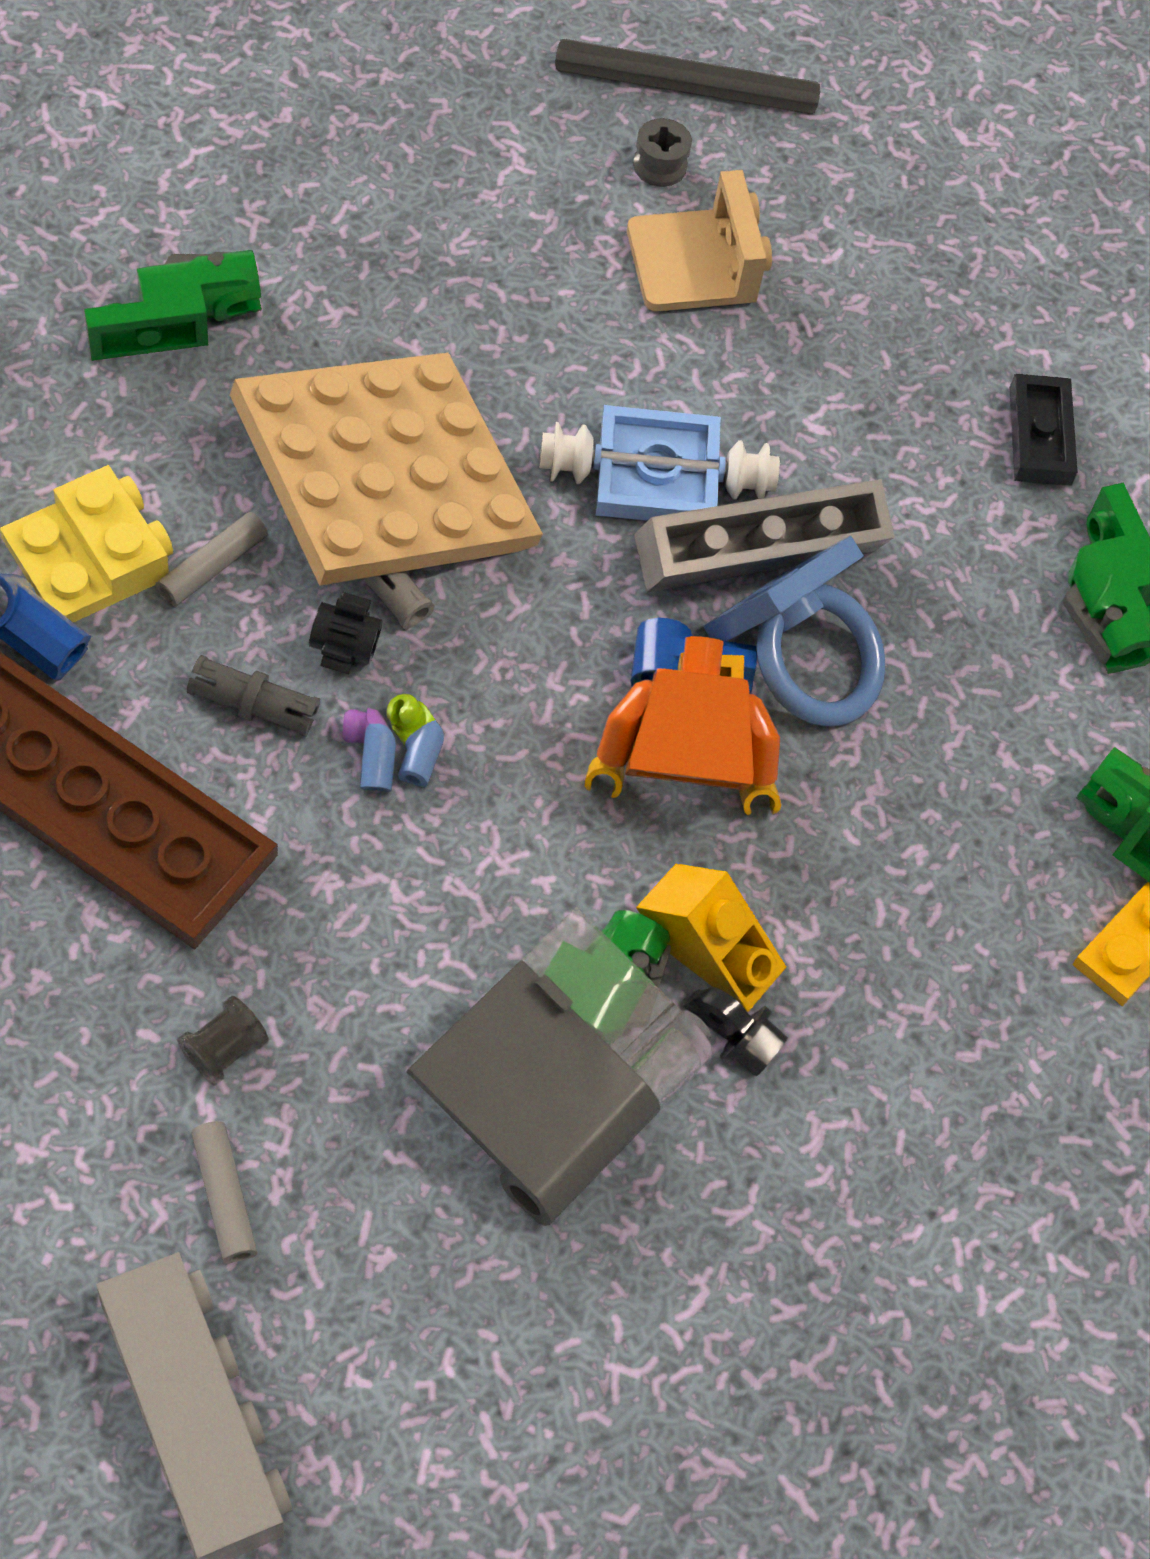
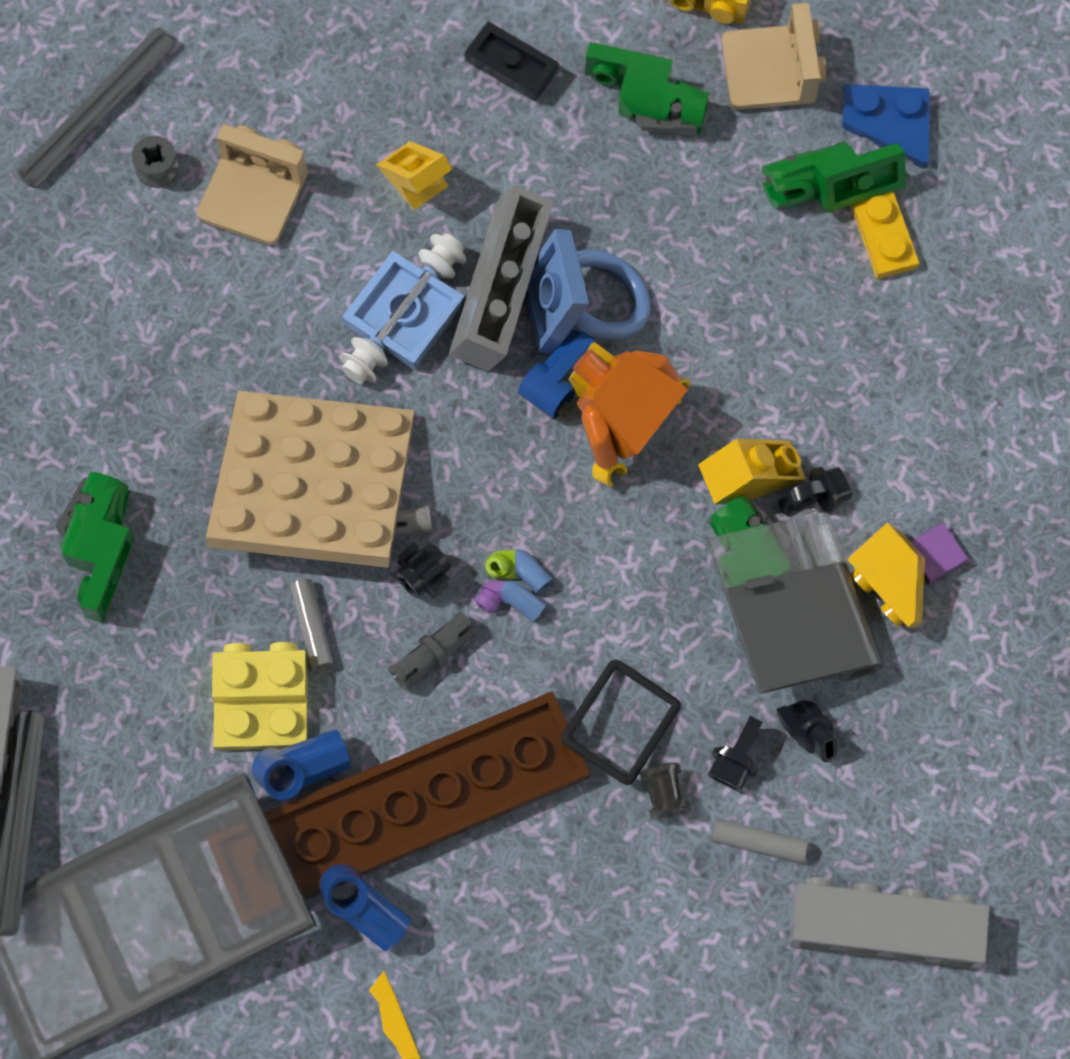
camera: 50 degrees left, 10 degrees up
none -> yellow slope [376,141,452,210]
none -> black piece [561,659,680,785]
none -> black piece [708,716,763,792]
none -> black piece [776,700,838,763]
none -> yellow slope [847,522,925,628]
none -> medium lavender tile [910,522,968,585]

